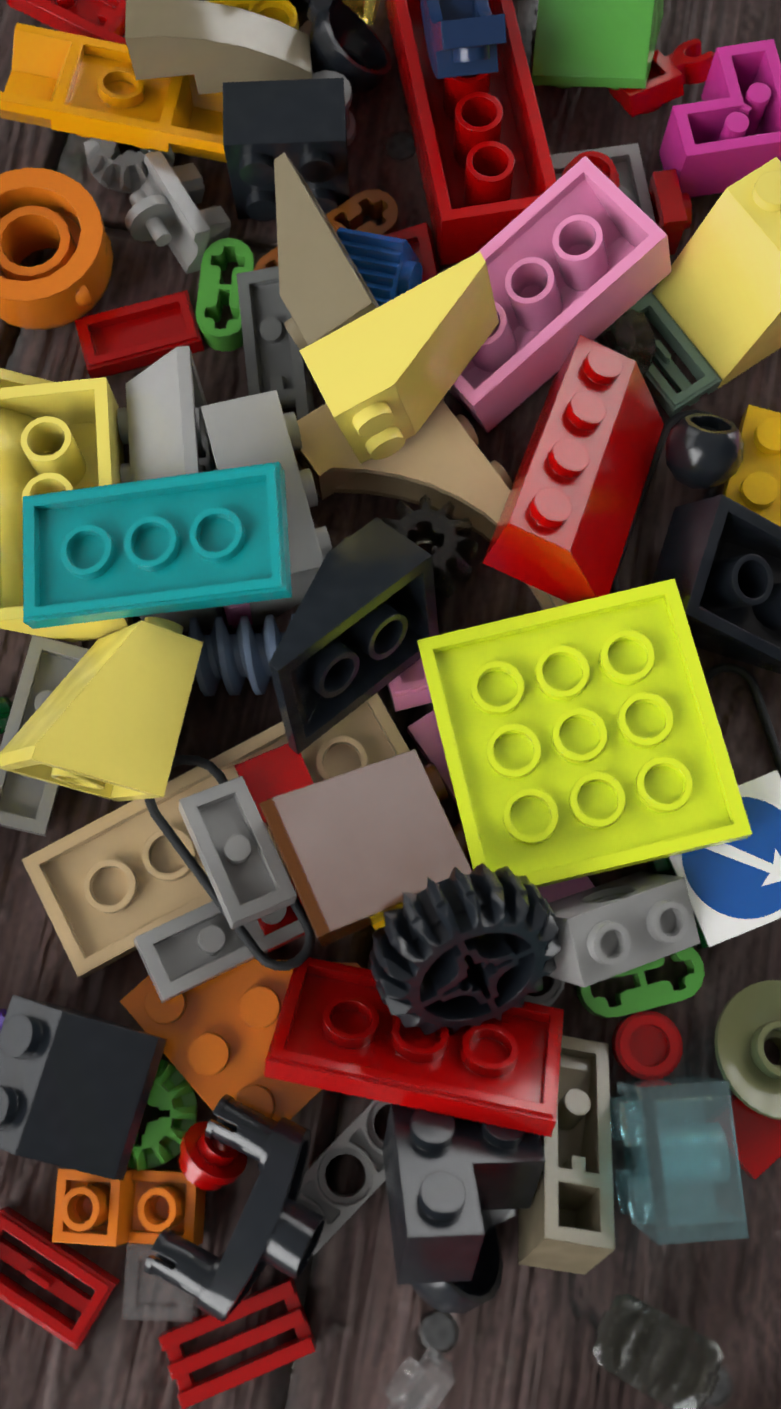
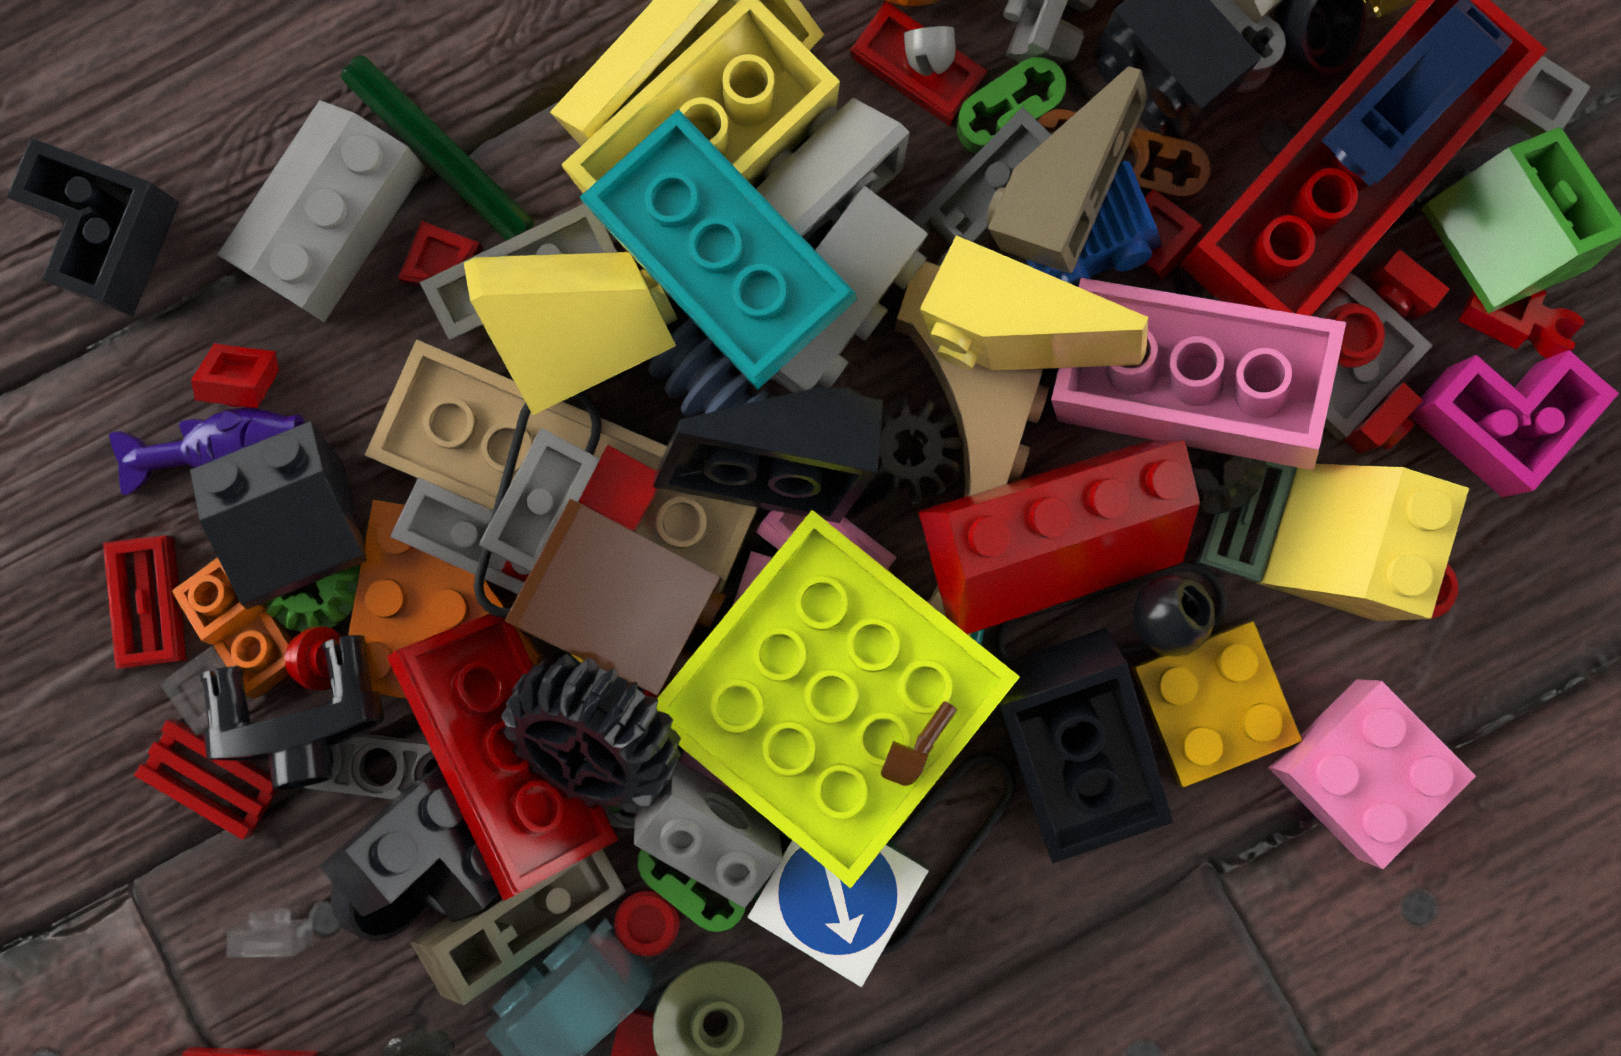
camera: 55 degrees right, 10 degrees up
none -> reddish brown hand [881,701,957,786]
none -> light grey hinge [904,26,956,76]
none -> red plate [1363,249,1450,321]

